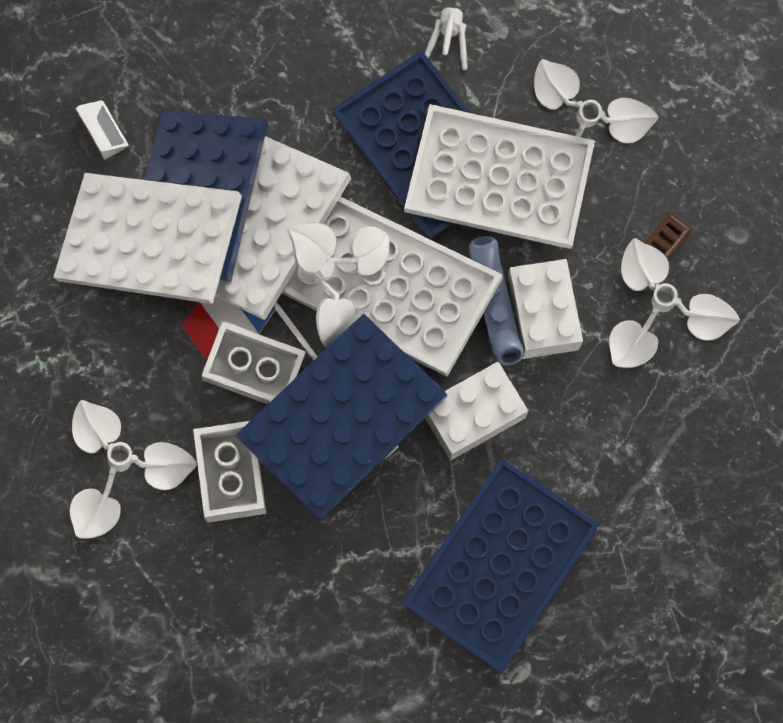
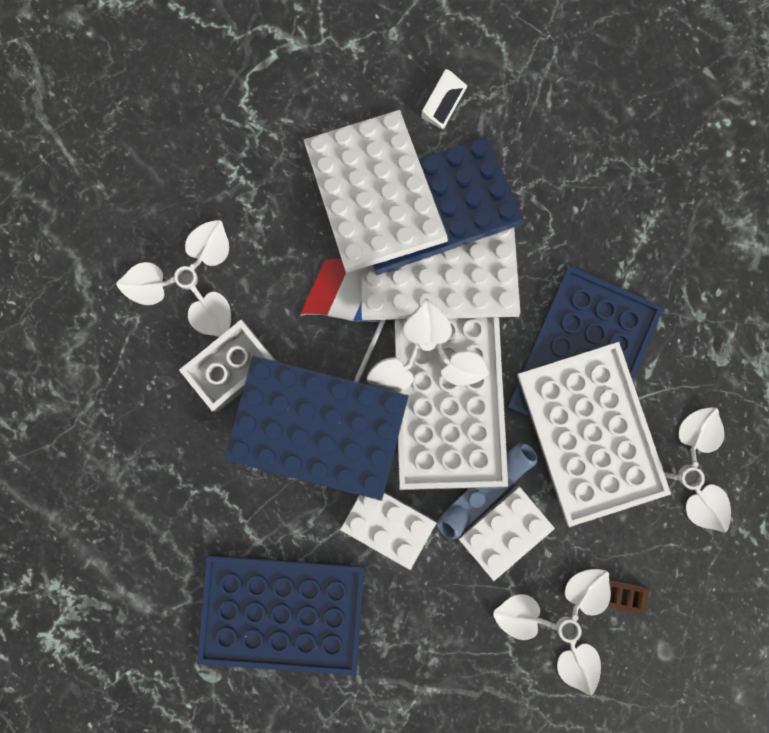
camera: 65 degrees right, 10 degrees up
white brick [202,321,306,404] -> none
white plant [425,8,467,71] -> none

